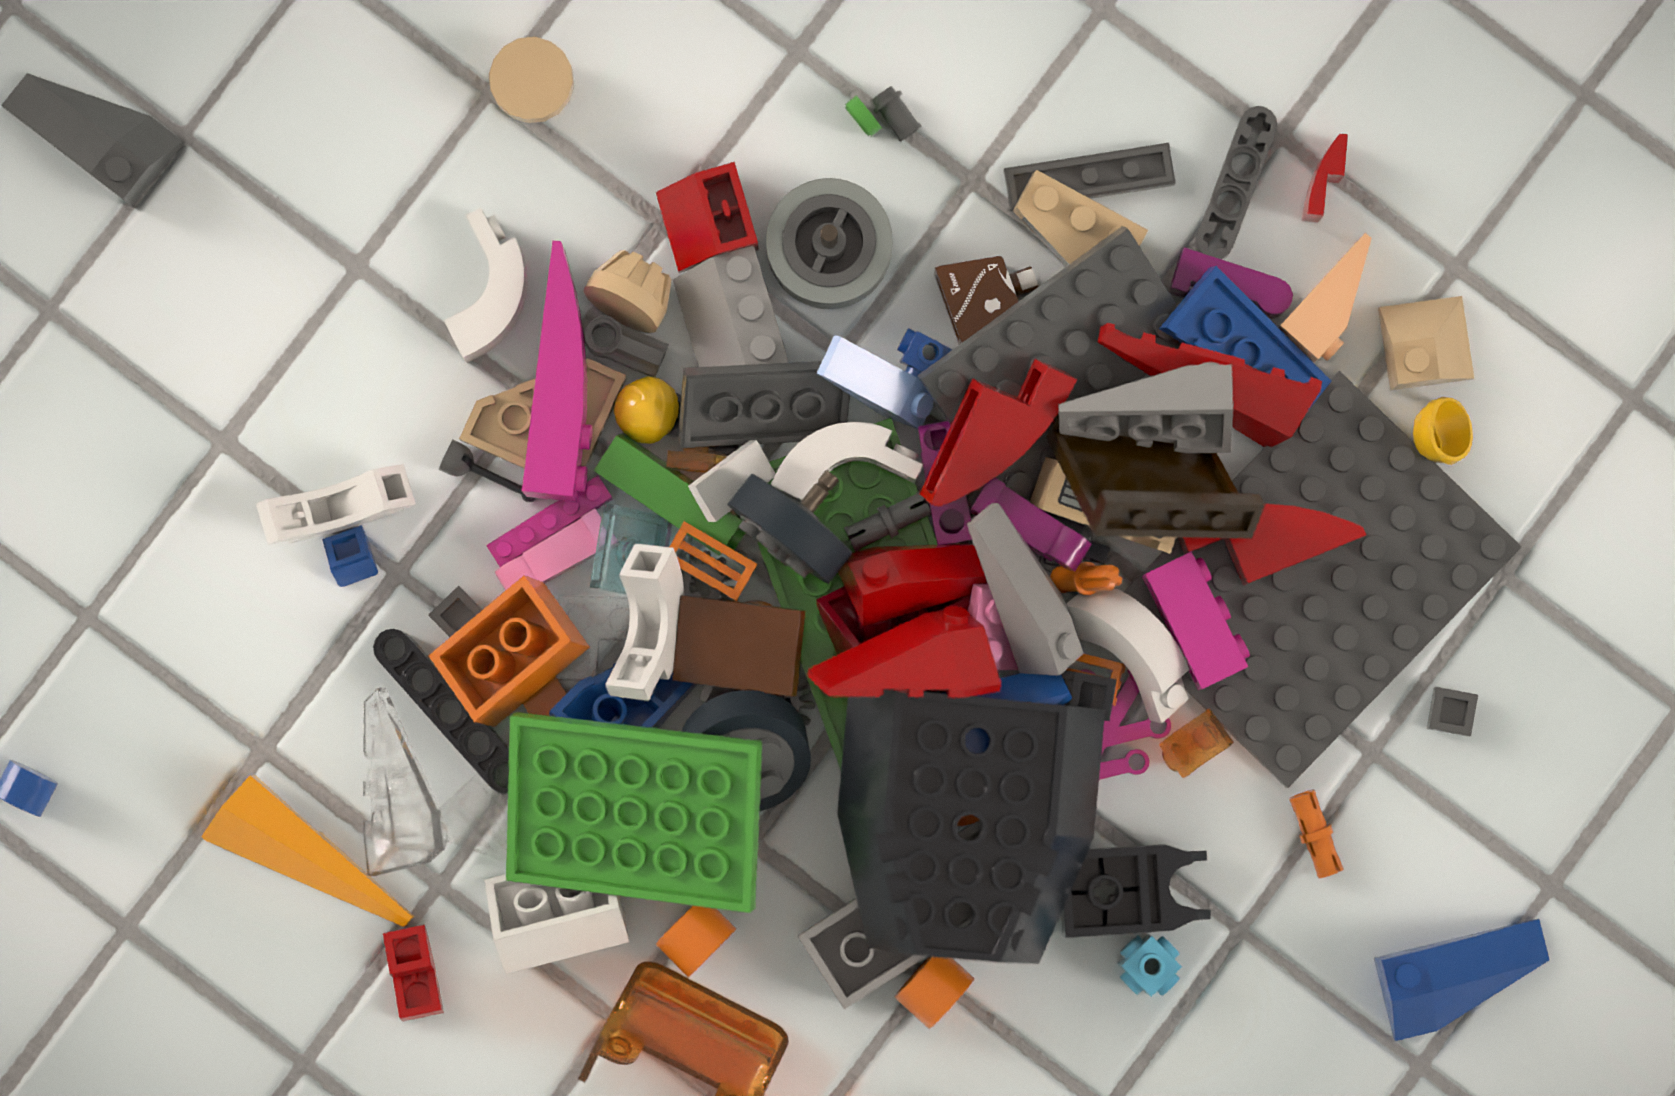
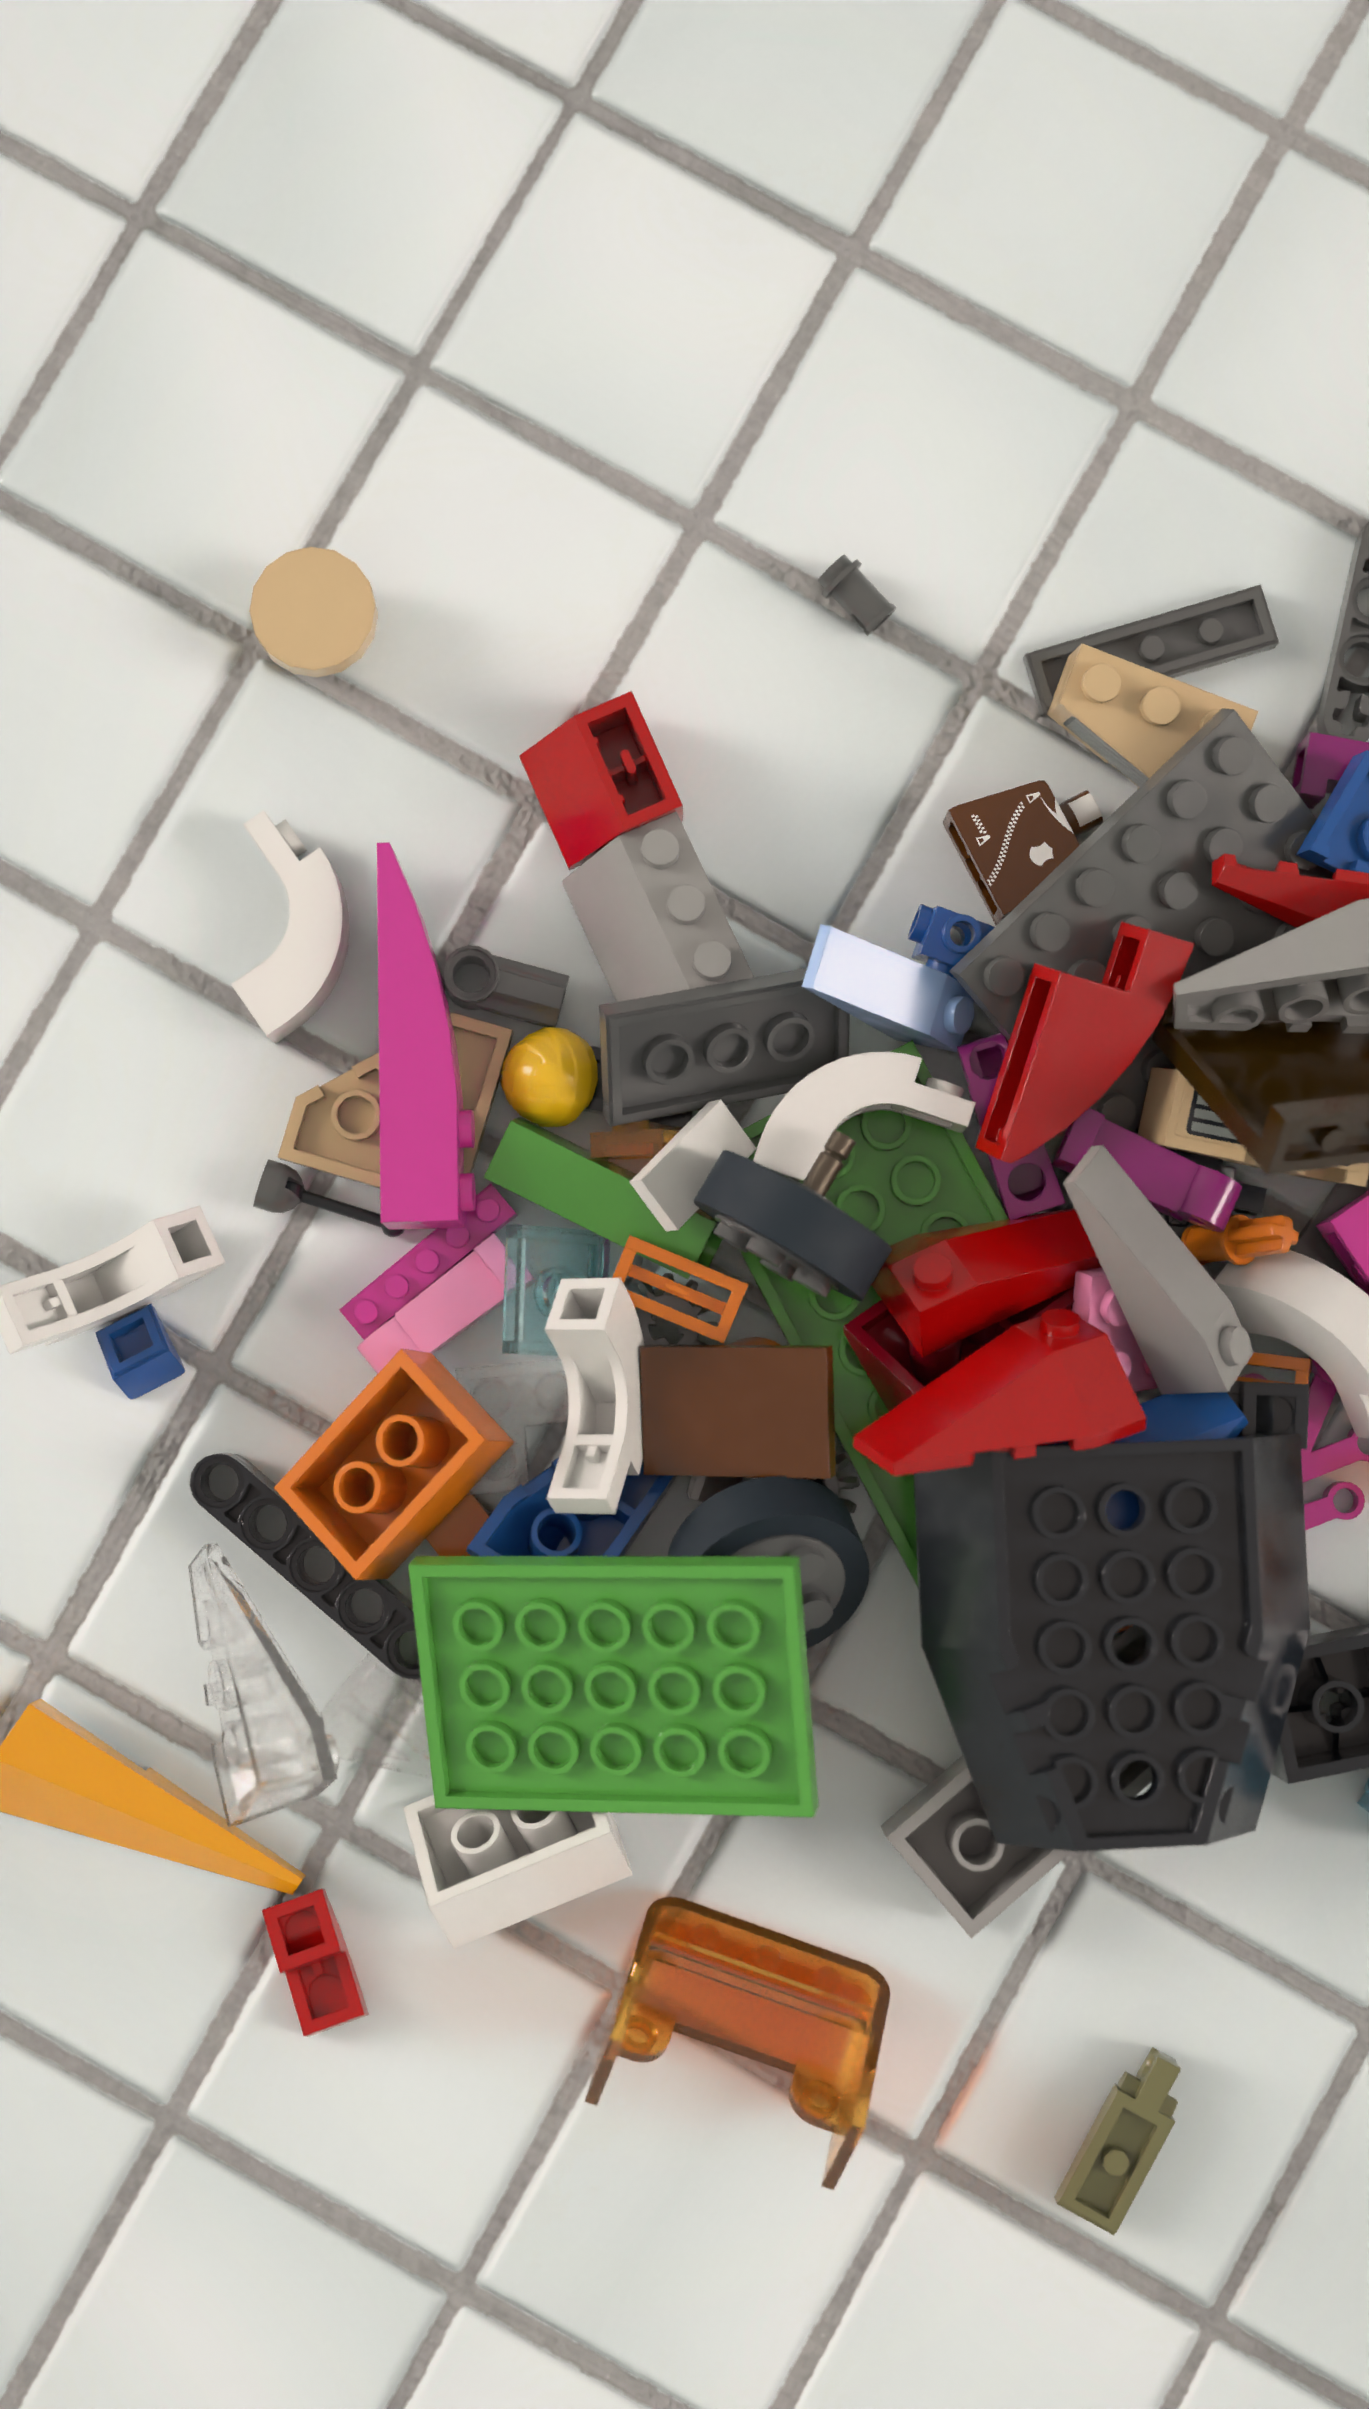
camera: 10 degrees left, 0 degrees up
dark grey plate [428,586,482,637] -> none
tan piece [583,250,672,333] -> none
orange piece [655,905,737,978] -> none
wheel [766,178,893,309] -> none
dark grey pin [844,491,932,552] -> none
bright green tile [845,95,882,137] -> none
orange piece [894,956,975,1029] -> none

